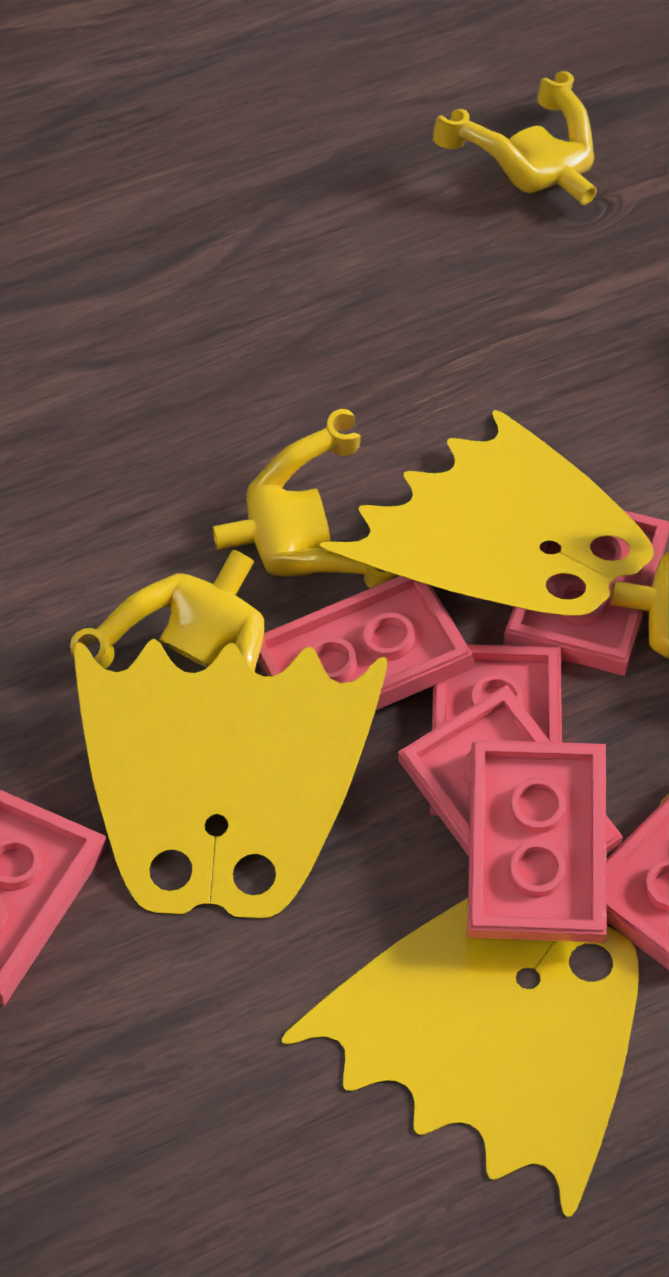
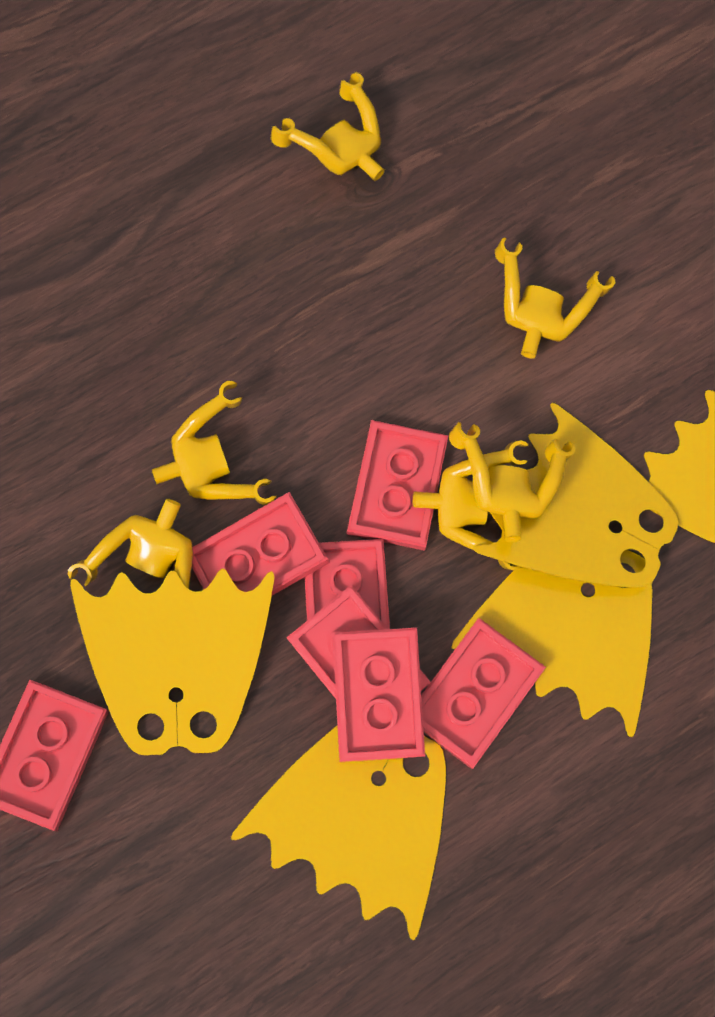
camera: 10 degrees left, 20 degrees up
yellow piece [320,410,654,616] -> none

